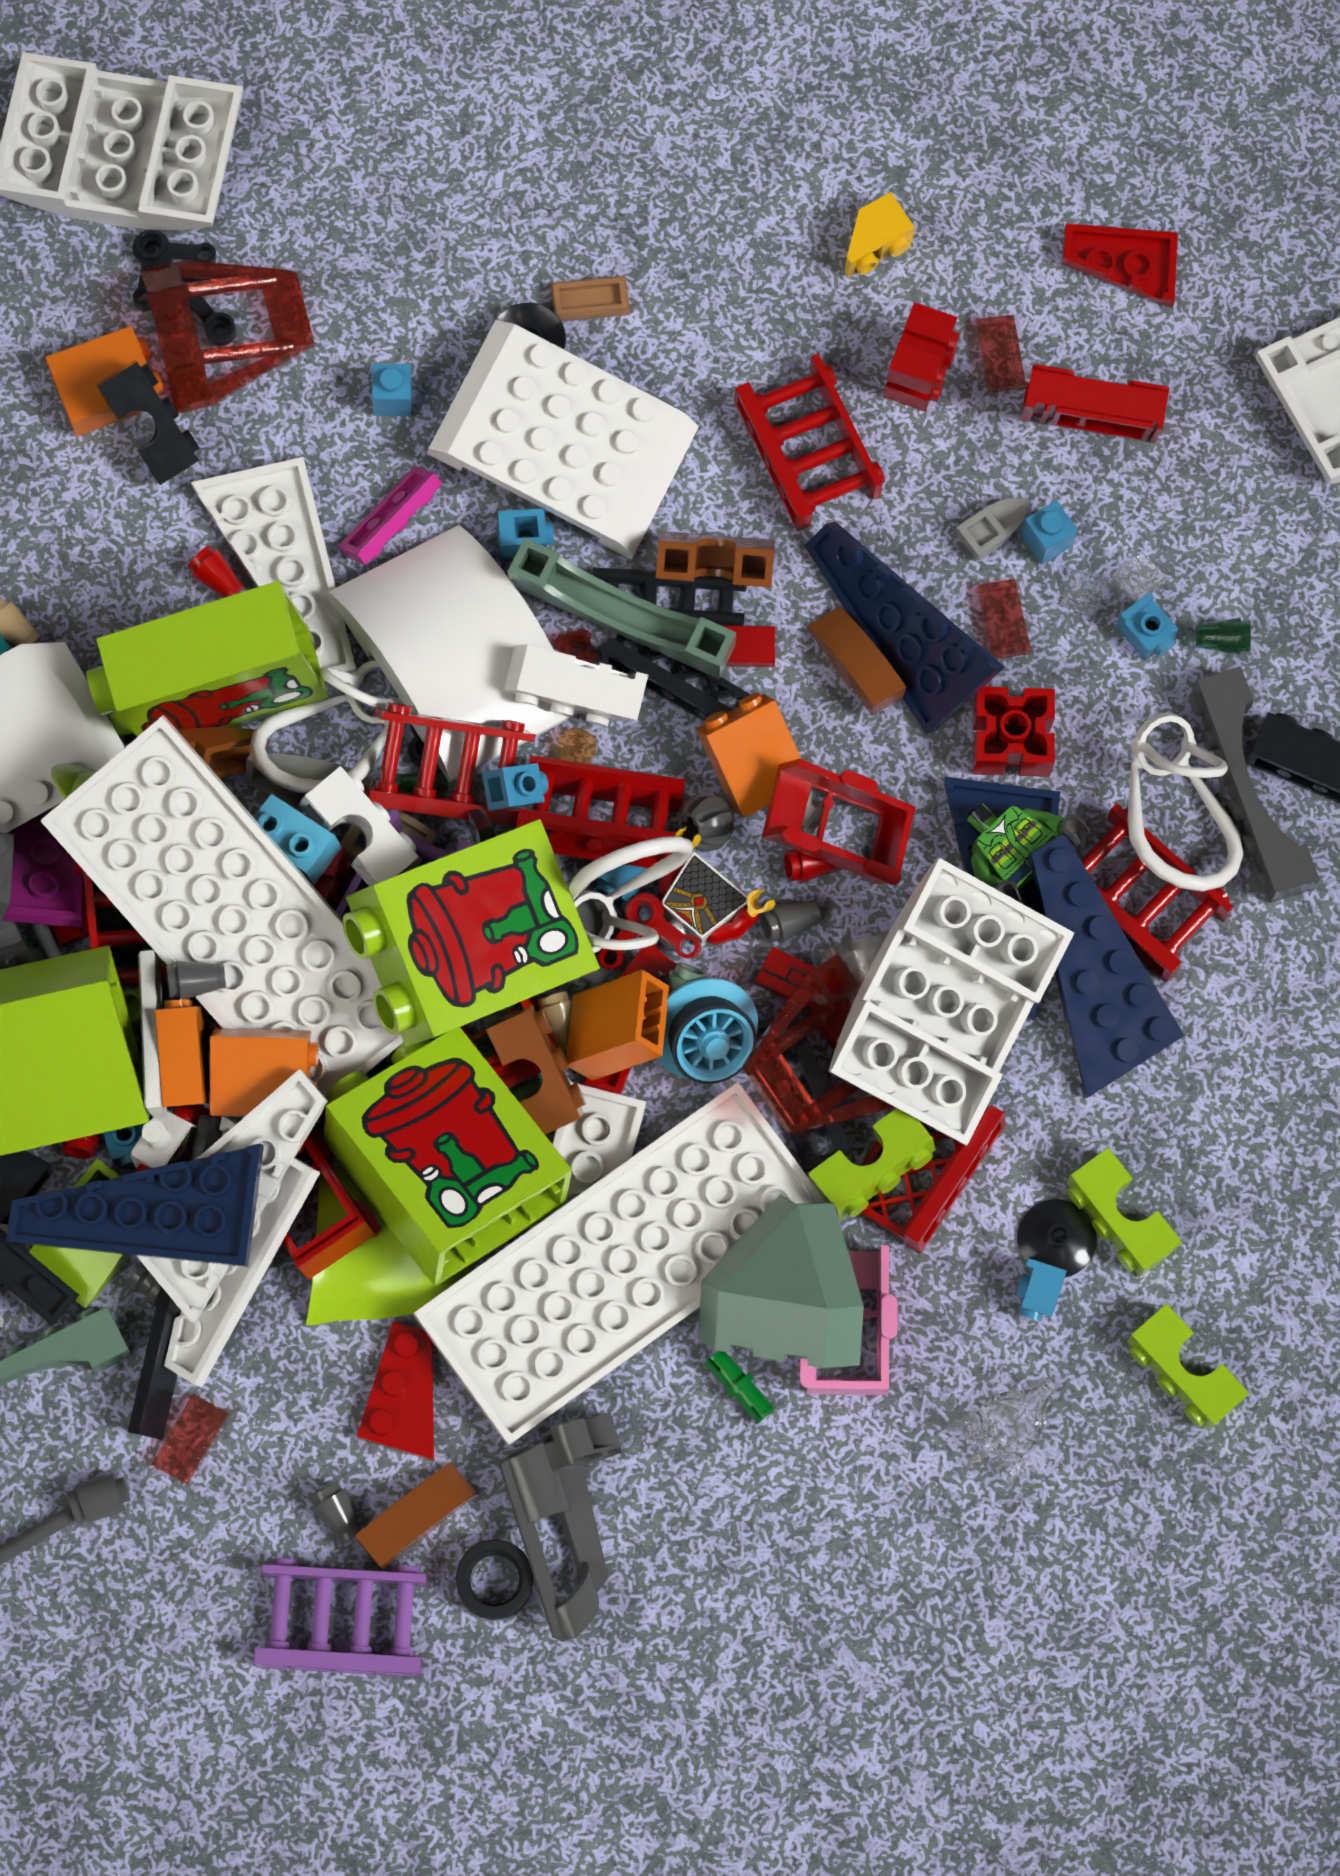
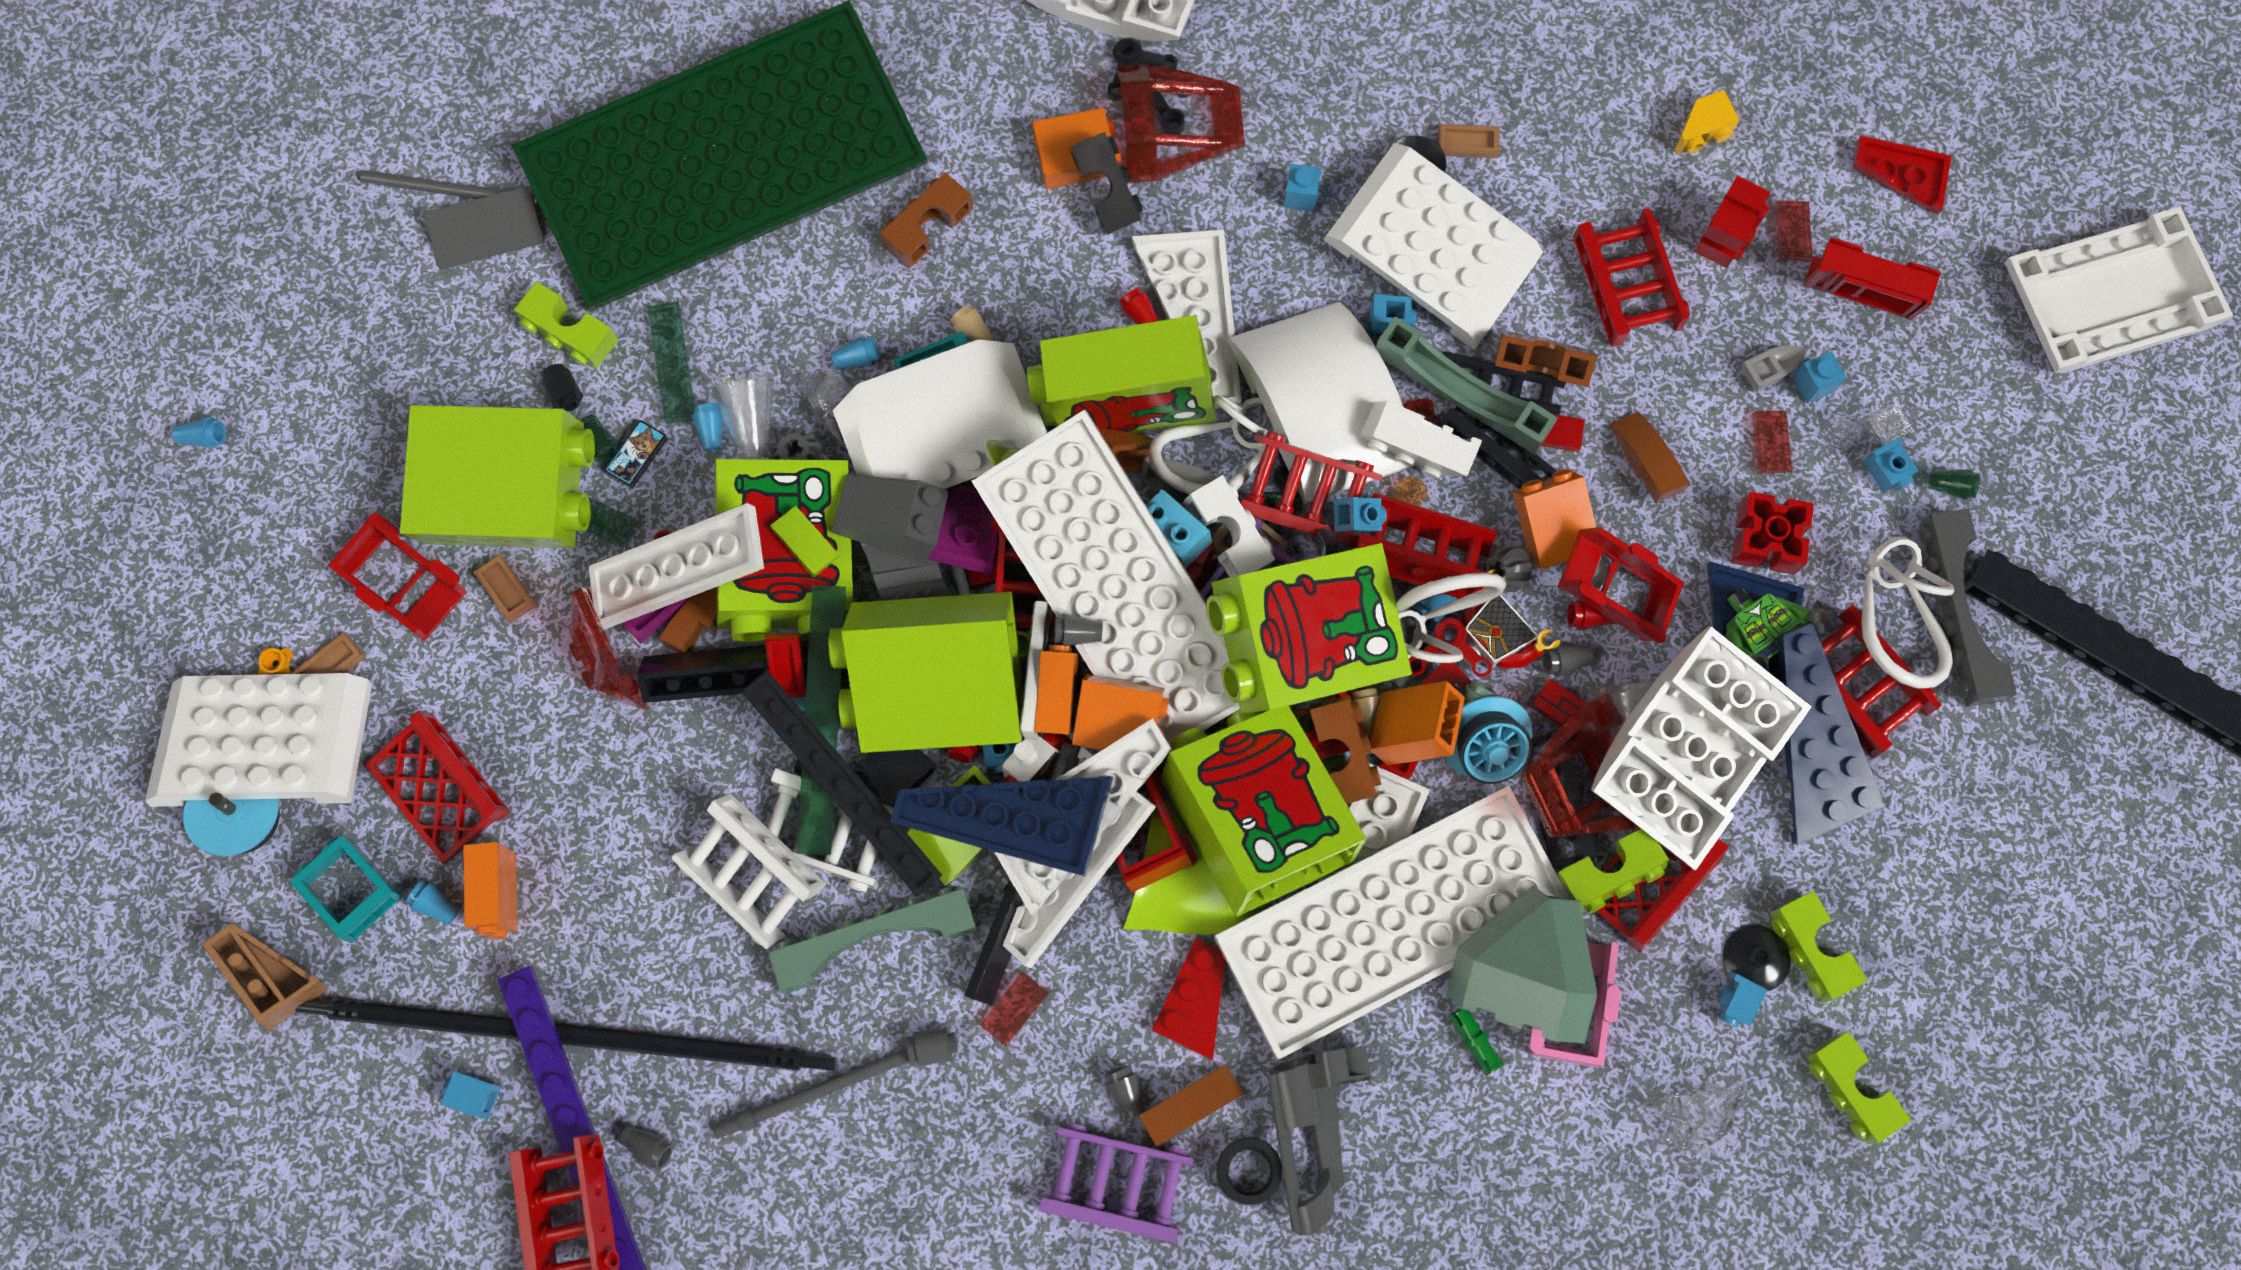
camera: 15 degrees right, 0 degrees up
dark pink plate [338,466,443,565] -> none
dark blue wing [804,521,1005,734] -> none

